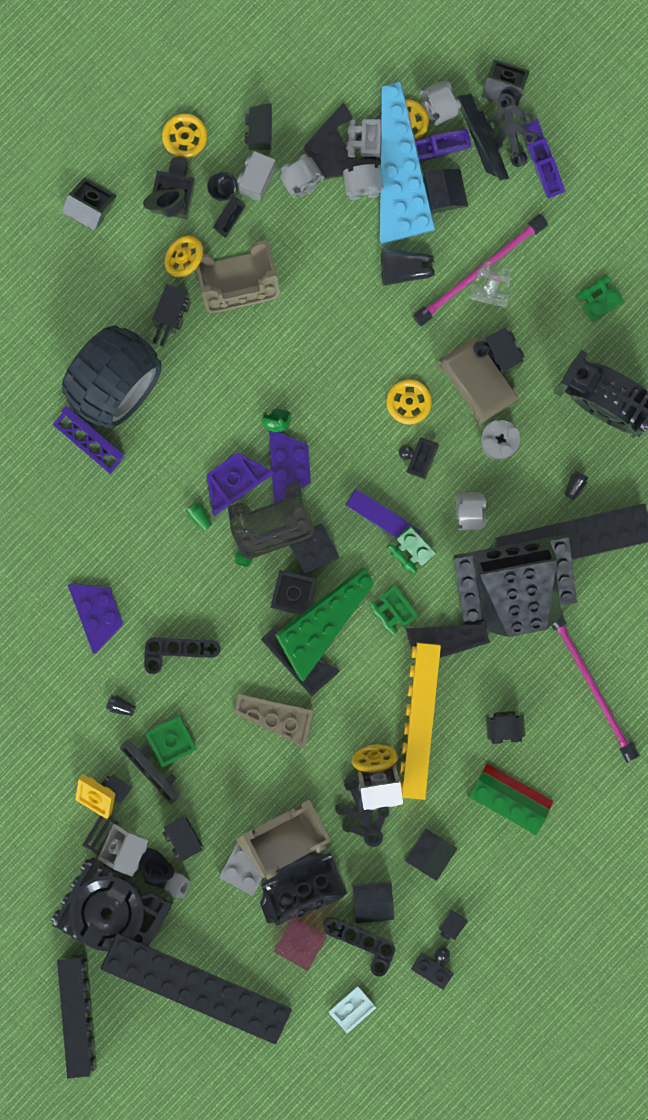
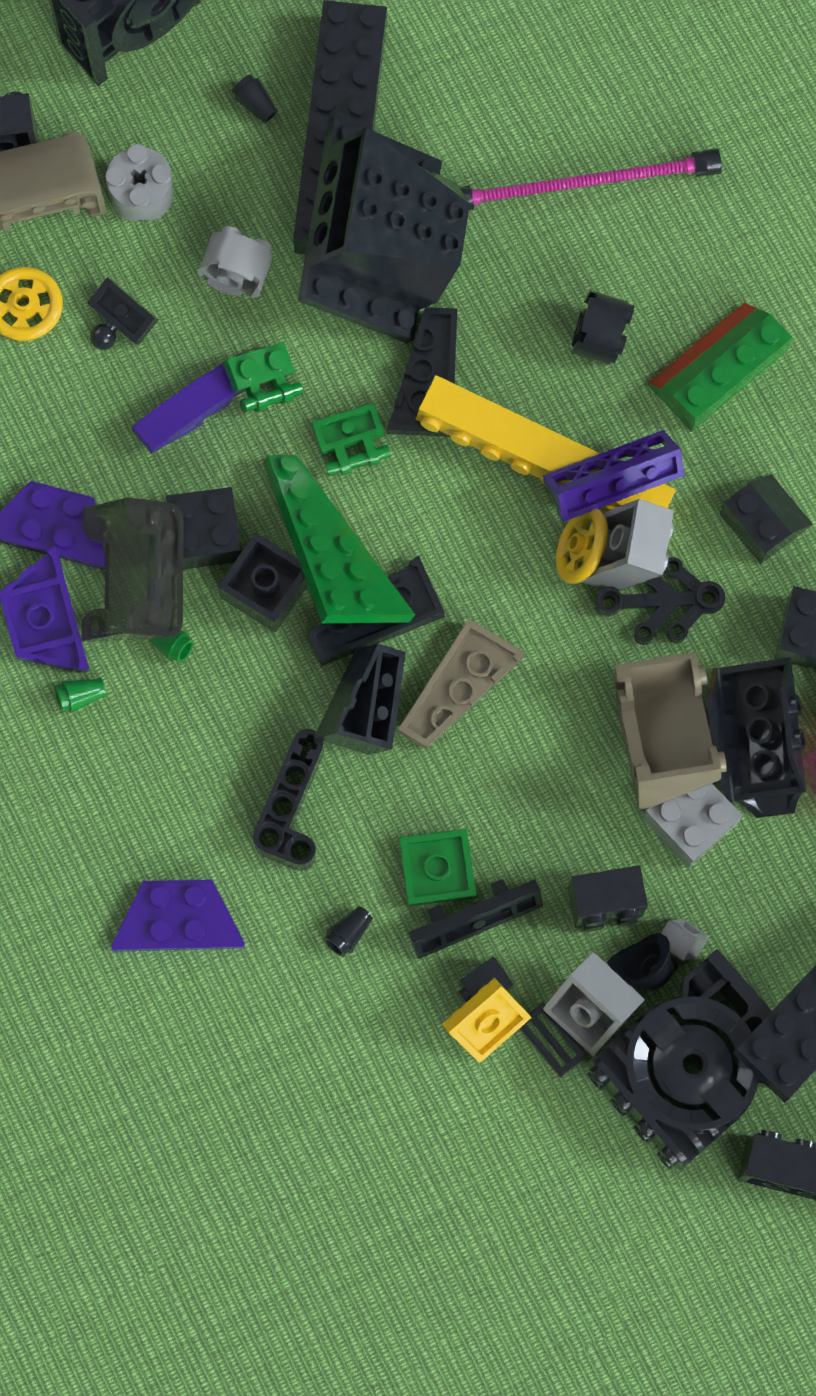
camera: 70 degrees left, 10 degrees down
none -> black wedge [314,643,406,755]
none -> dark purple fence [543,430,685,522]

